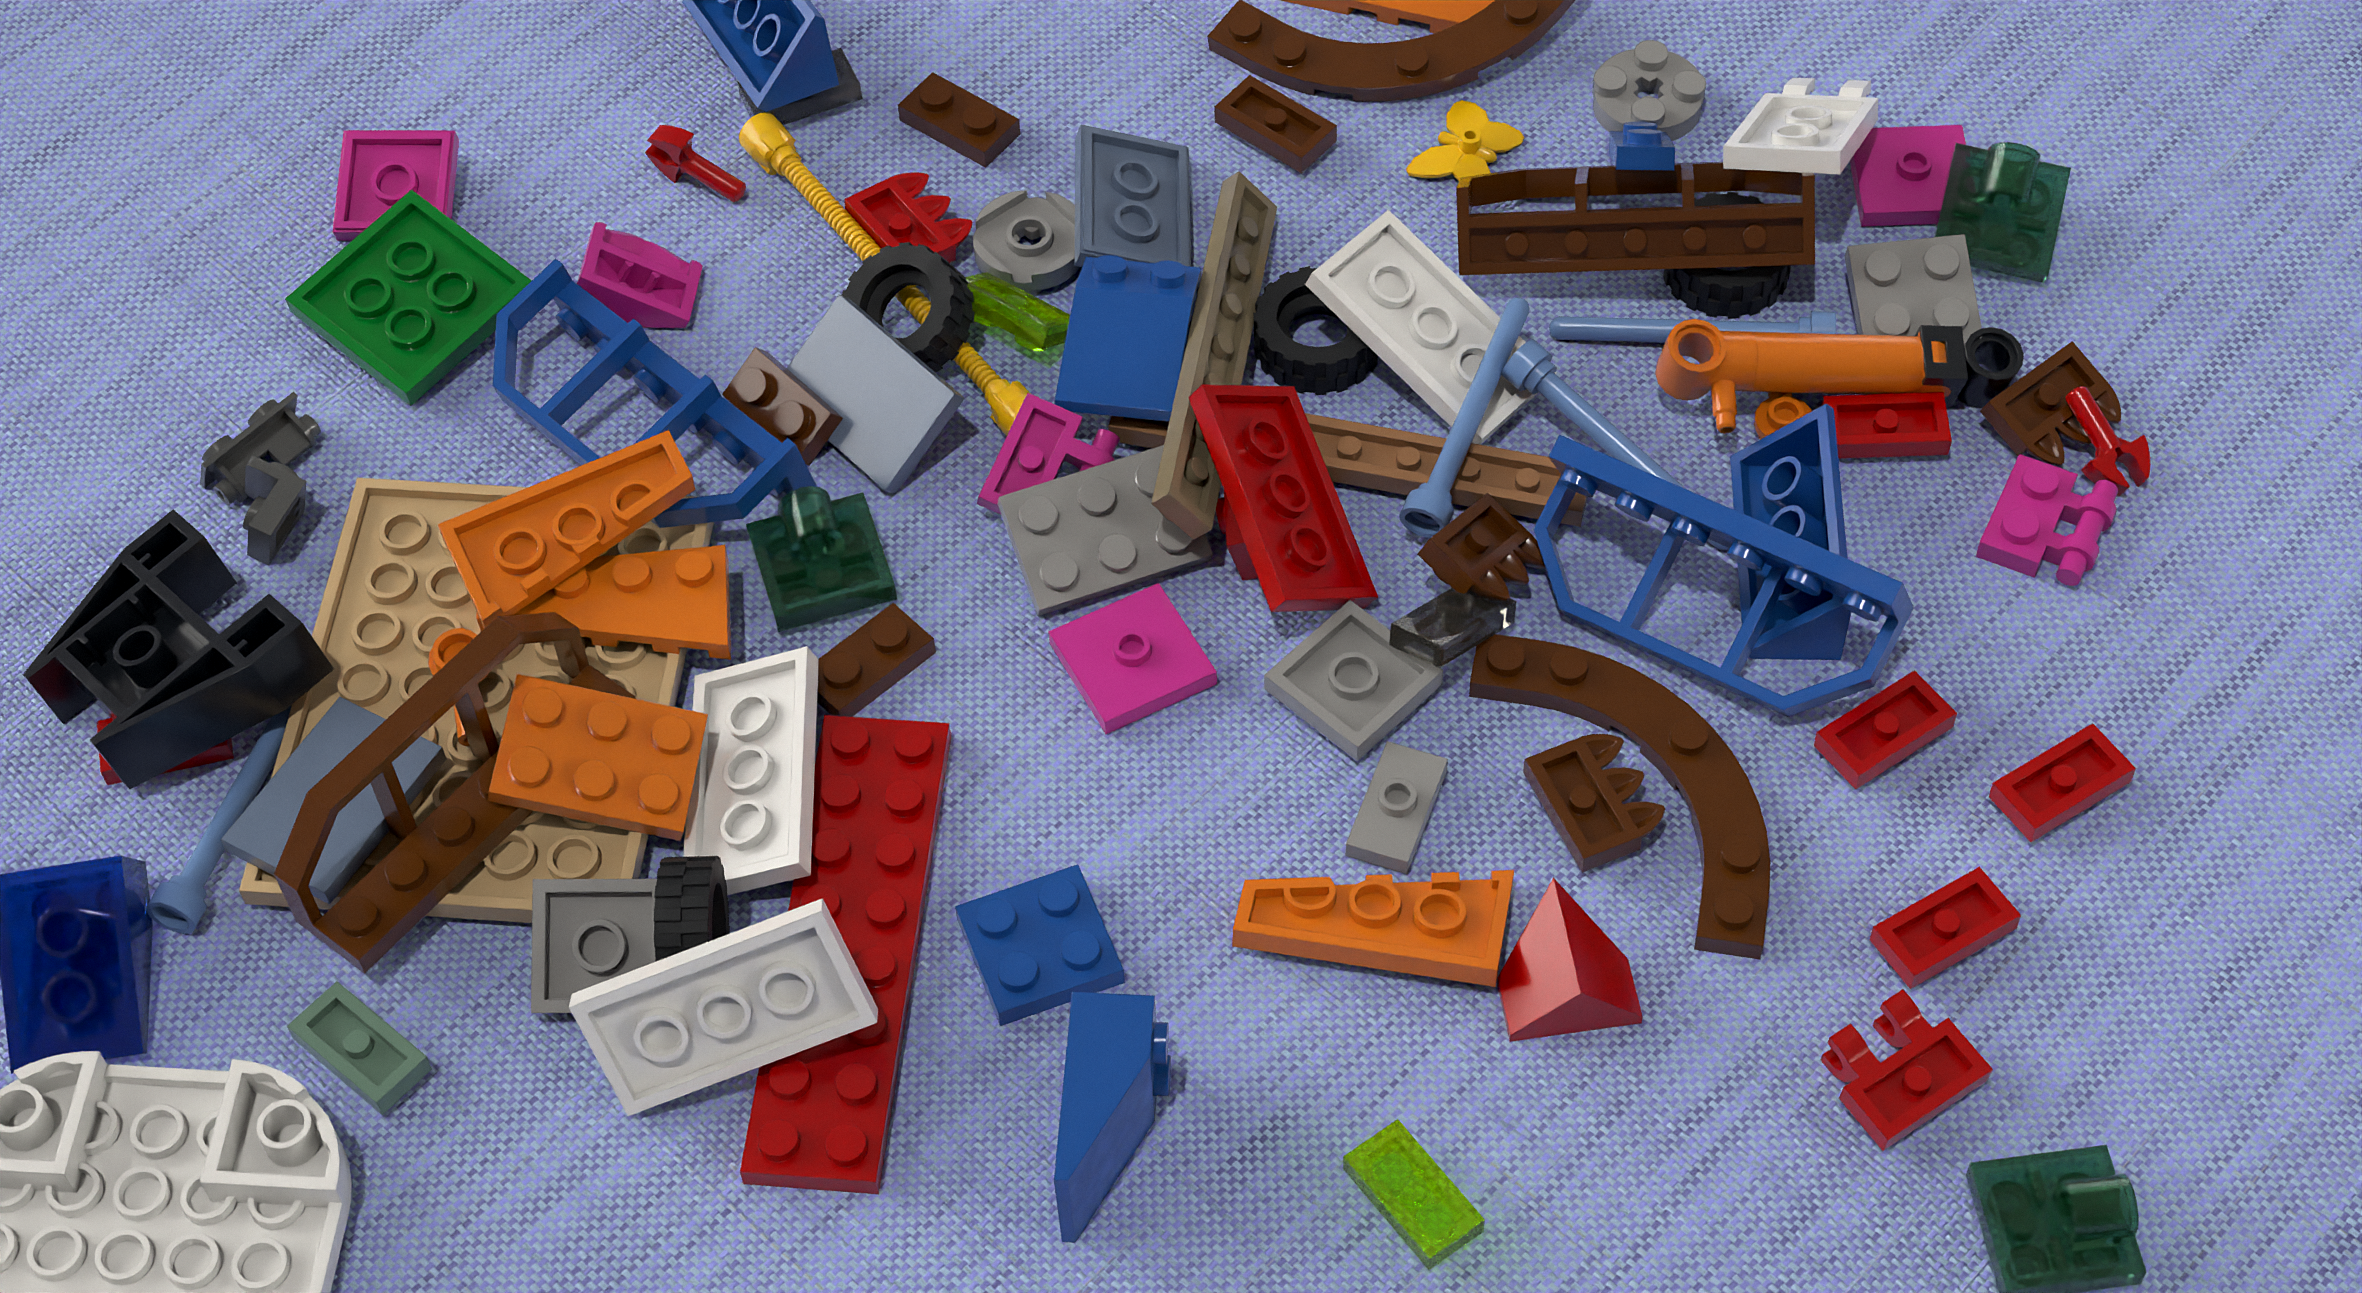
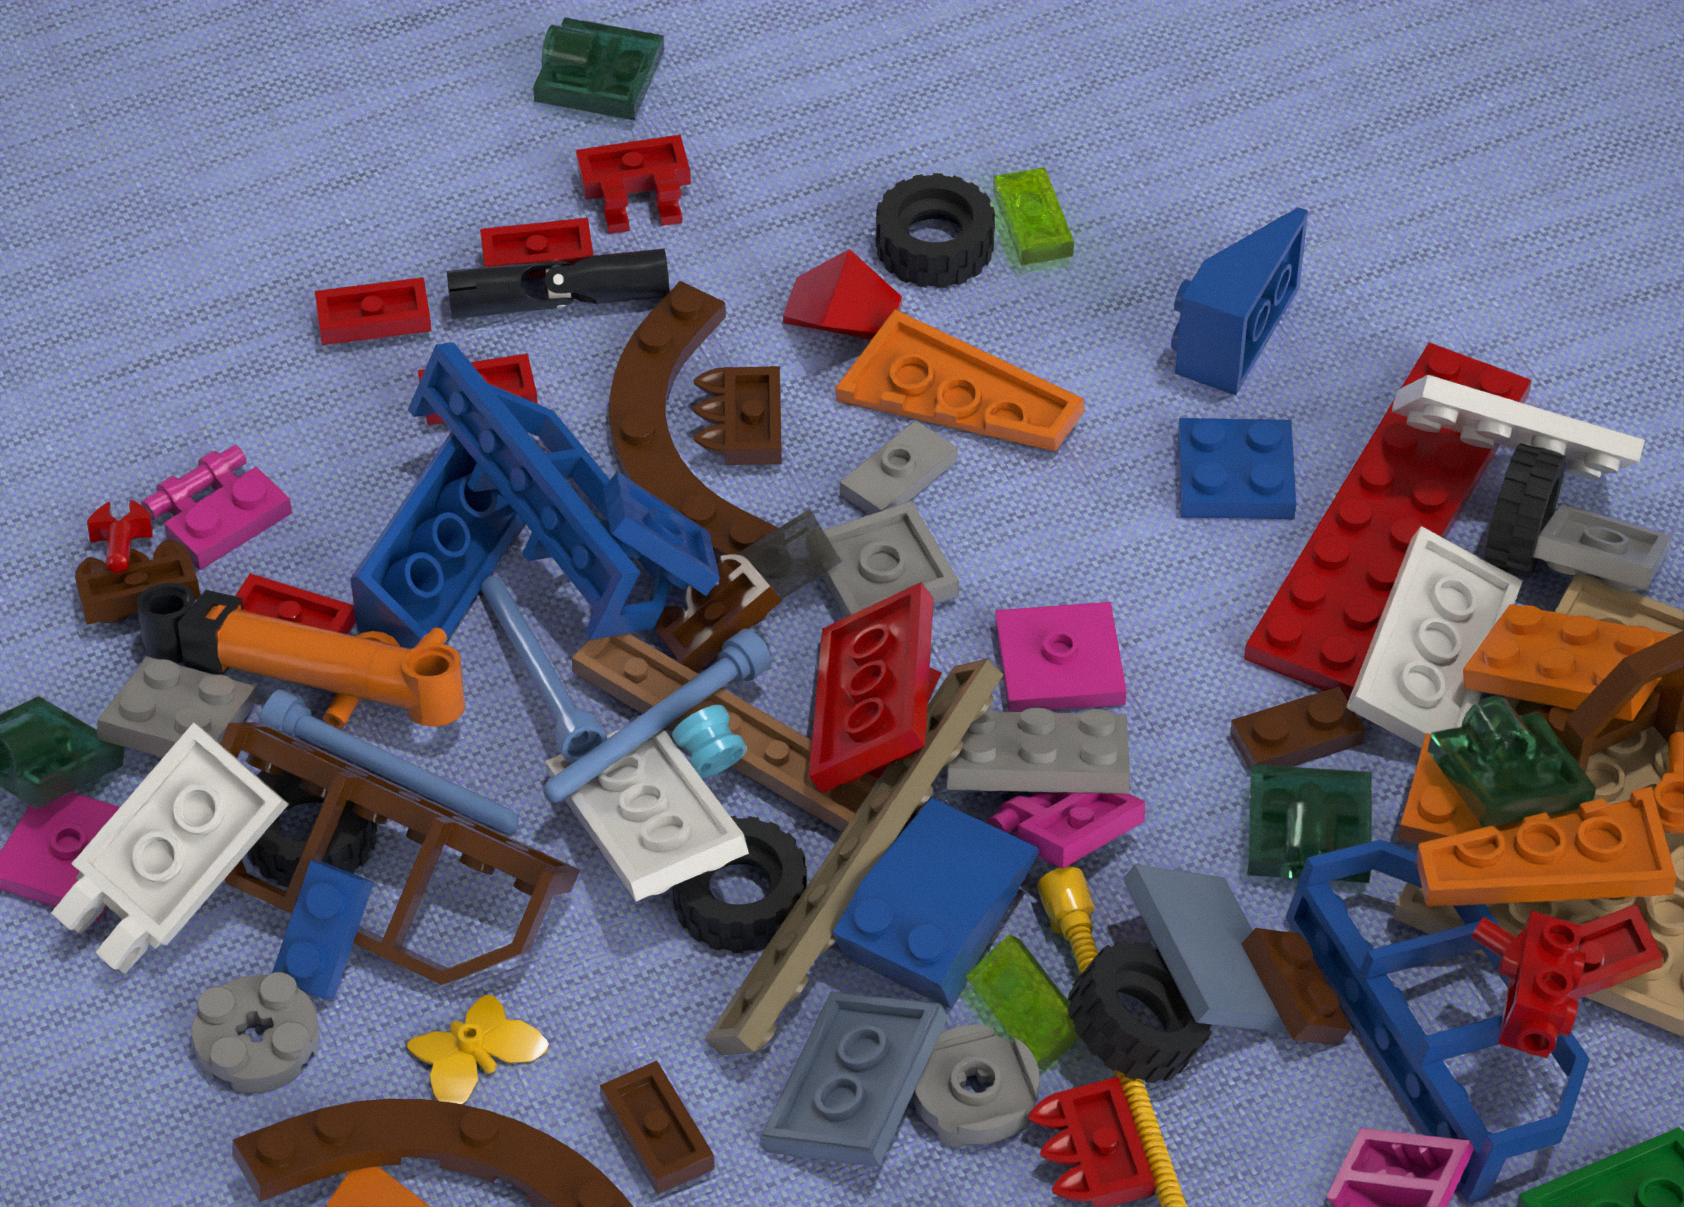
camera: 160 degrees left, 5 degrees down
none -> black piece [446,248,670,319]
none -> blue plate [603,472,720,595]
none -> medium azure wheel [672,705,747,778]
none -> black tyre [876,173,995,288]
none -> clear green plate [1428,696,1596,828]
none -> red brick [1471,910,1586,1058]
none -> red plate [1569,904,1663,1000]

